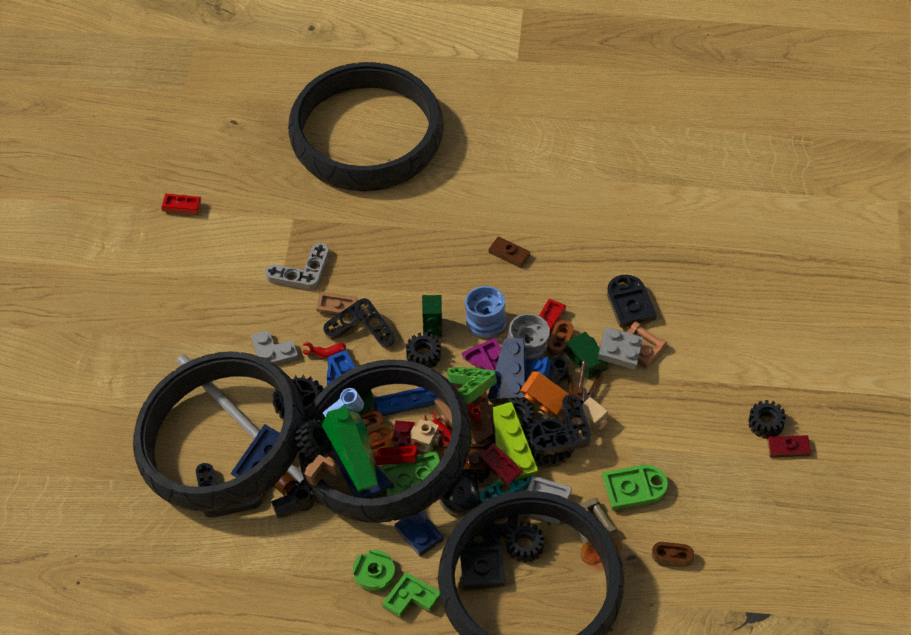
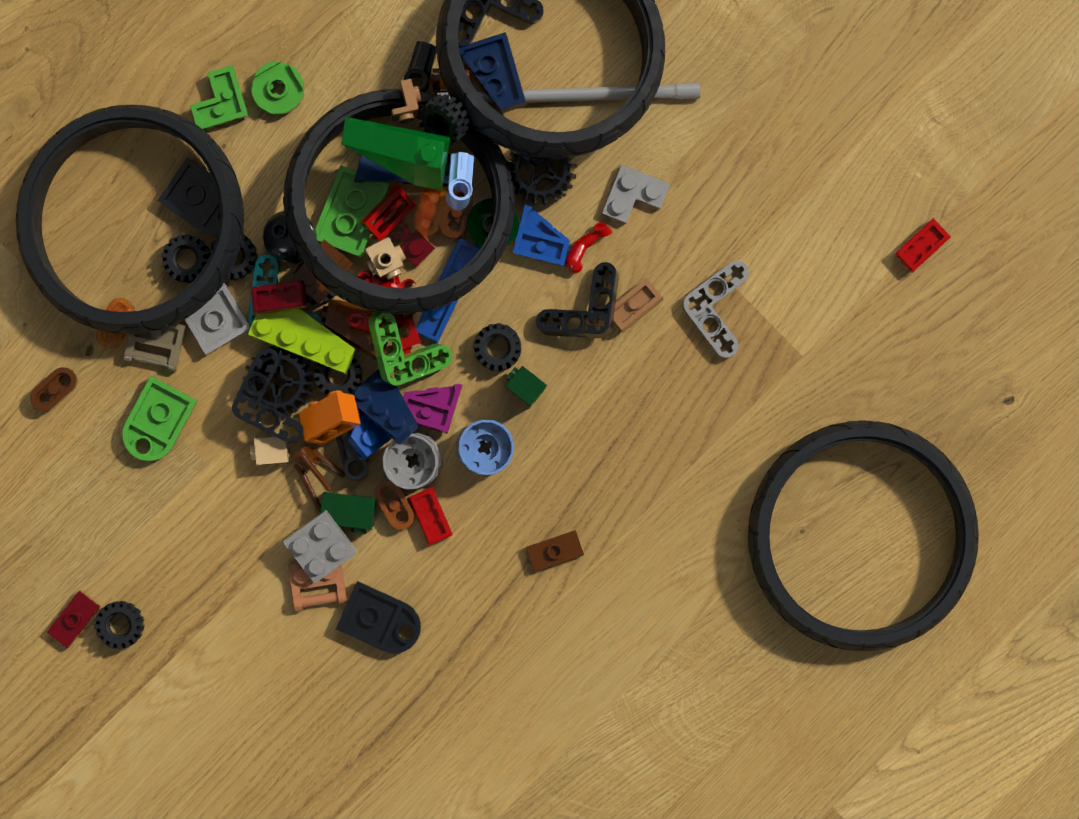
camera: 130 degrees right, 35 degrees up
dark blue plate [394,512,443,557] -> none

